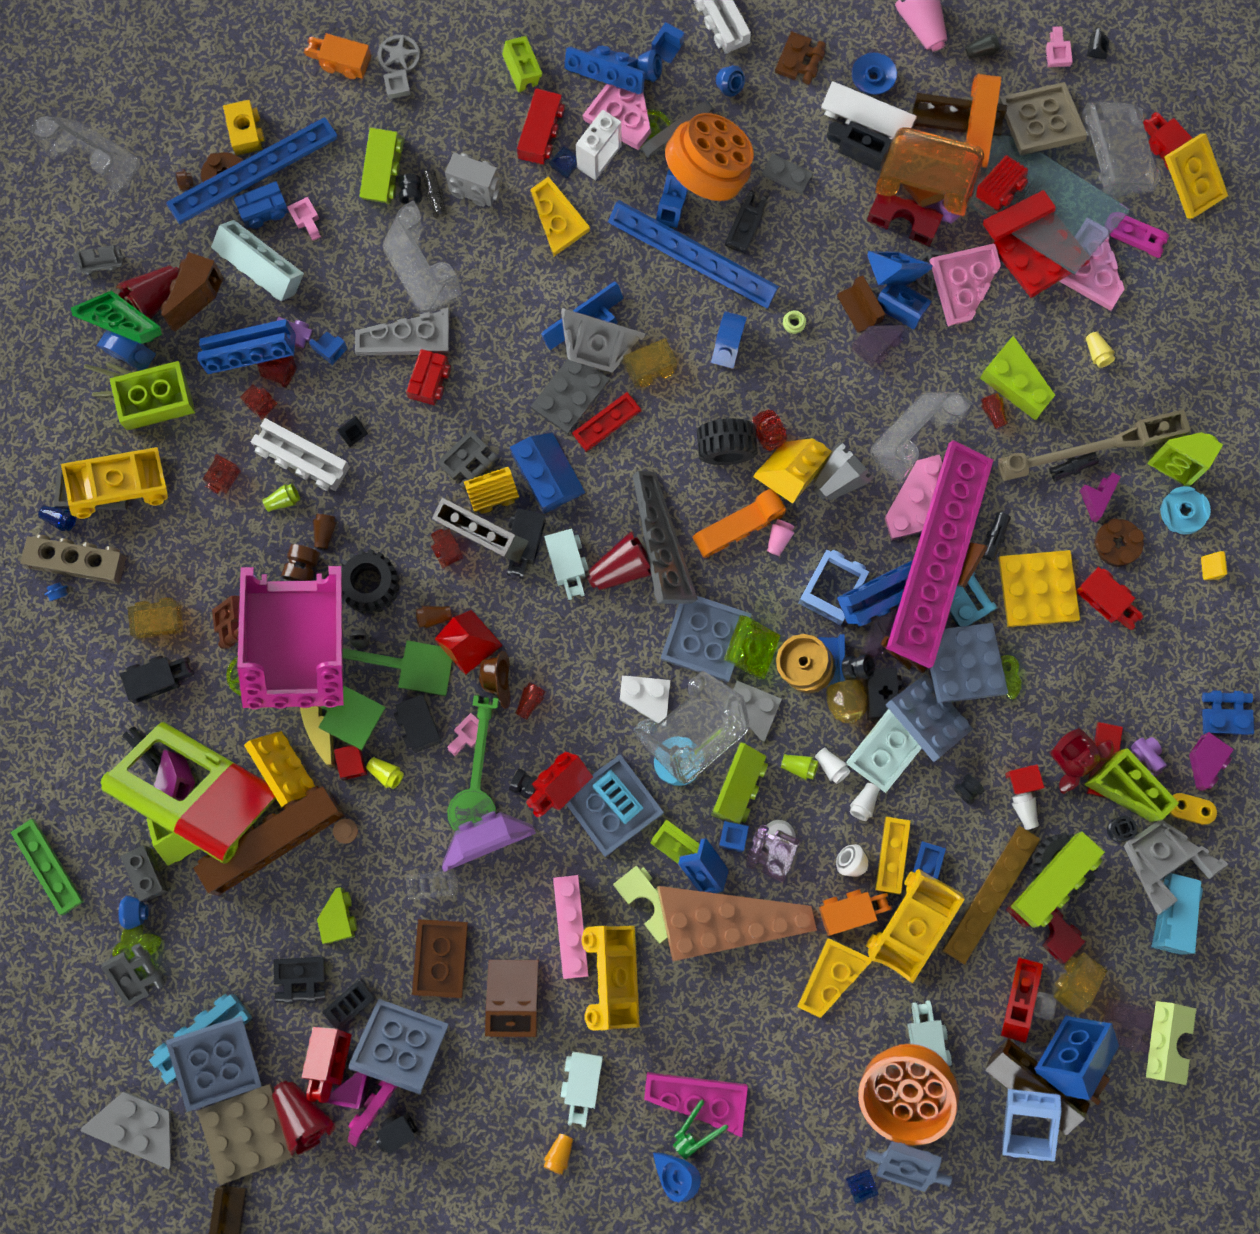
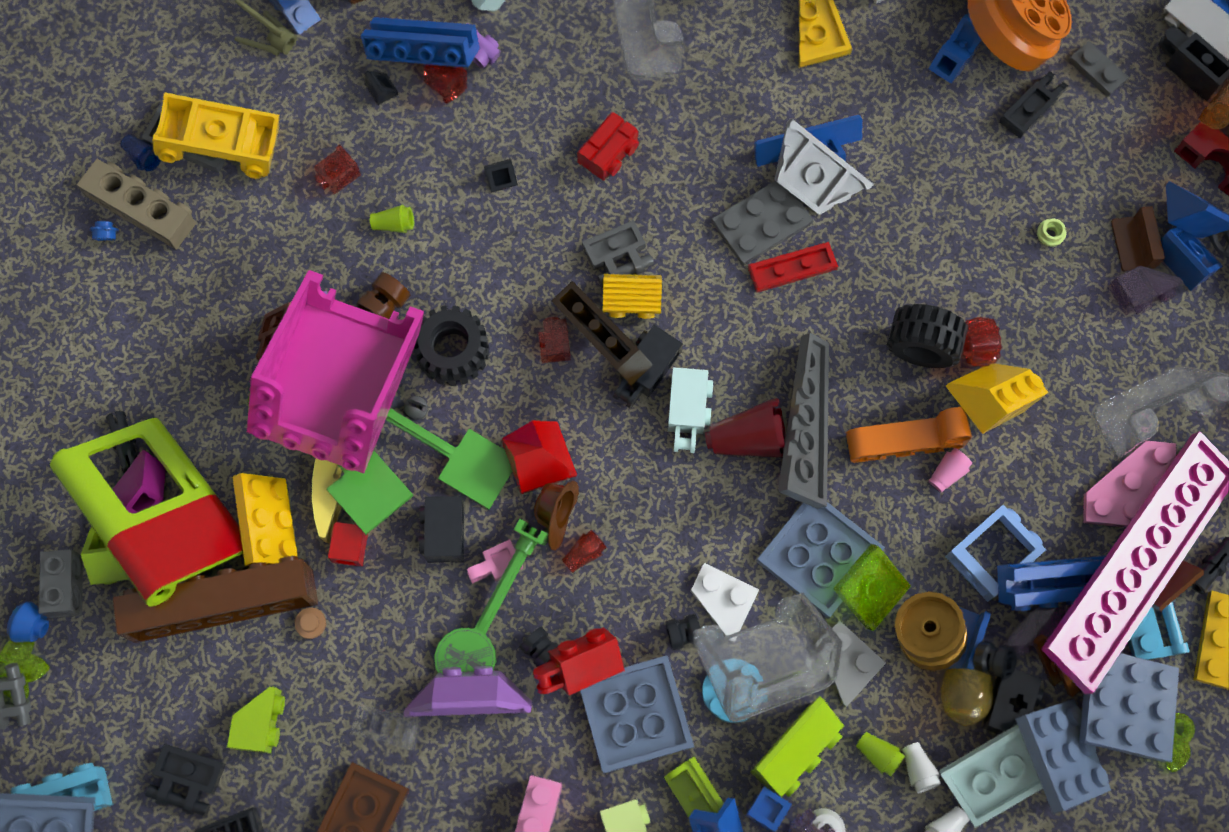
camera: 20 degrees right, 5 degrees down
lime slope [110,361,195,431] -> none
black brick [120,656,195,704] -> none
clear yellow brick [127,598,184,639] -> none
clear red brick [240,384,278,420] -> none
white brick [251,418,350,491] -> none
blue panel [309,332,348,366] -> none
reddish brown cone [313,514,337,549] -> none
light grey wing [355,307,449,356] -> none
neon yellow cone [366,757,404,789] -> none
reddish brown cone [416,606,452,629] -> none
blue slope [510,433,586,514] -> none
medium azure slope [593,770,643,824] -> none
blue plate [608,200,779,308] -> none
clear yellow brick [623,338,677,387] -> none
blue brick [711,311,747,368] -> none
dark grey cone [813,442,874,501] -> none
none -> black slope [365,71,399,105]
none -> black wheel [665,614,703,651]

